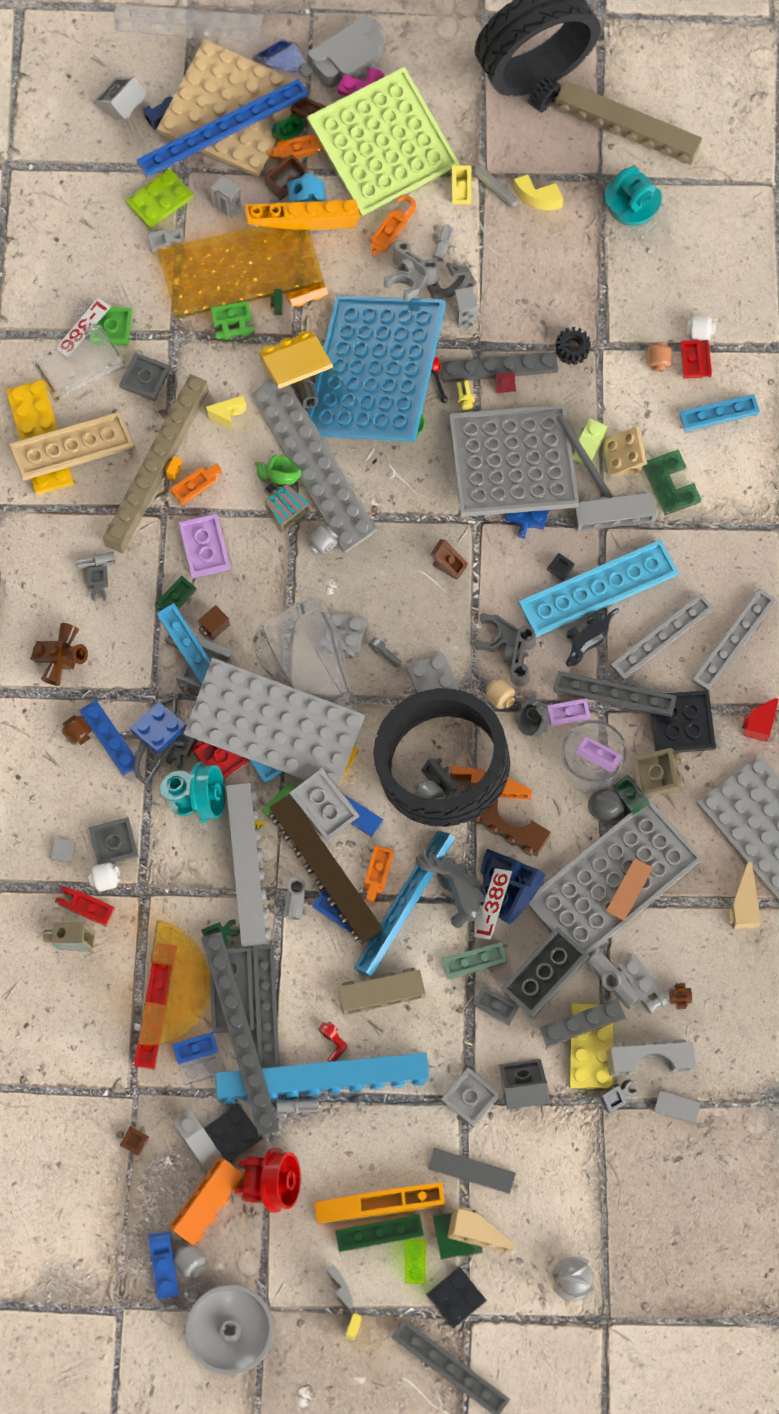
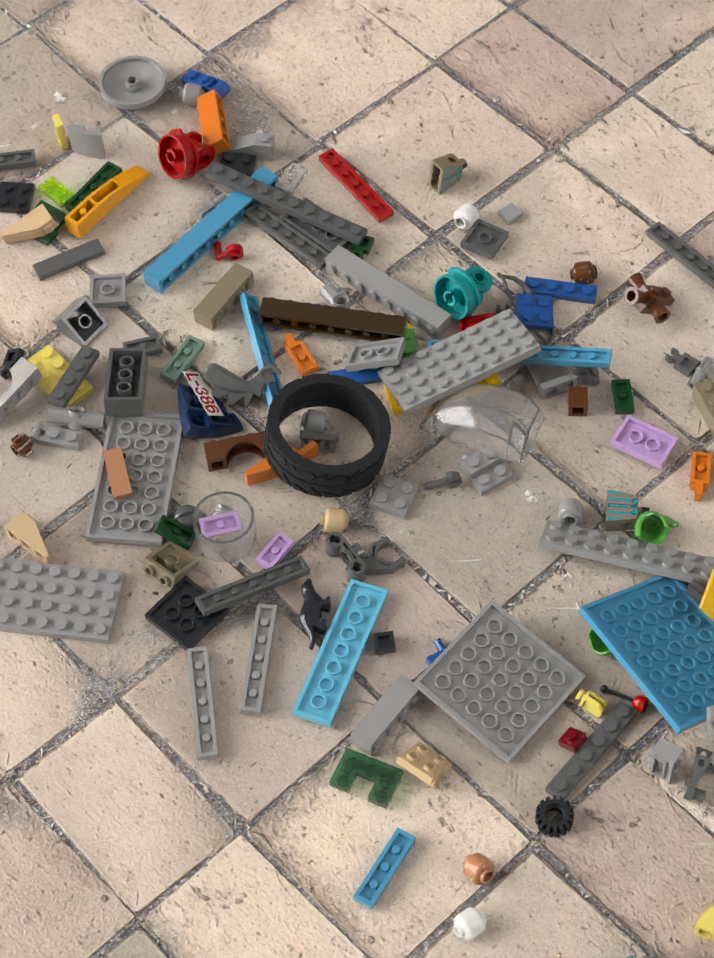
camera: 140 degrees right, 15 degrees down
red hinge [55,886,115,927] -> none
reddish brown plate [120,1126,149,1156] -> none
clear yellow plate [138,920,210,1045] -> none
blue plate [172,1032,219,1066] -> none
reddish brown slope [430,539,468,579] -> none
dark grey hair [516,694,549,737] -> none
dark grey piece [556,413,613,498] -> none
yellowish green slope [573,418,608,466] -> none
red plate [680,339,712,379] -> none
red slope [742,698,779,742] -> none

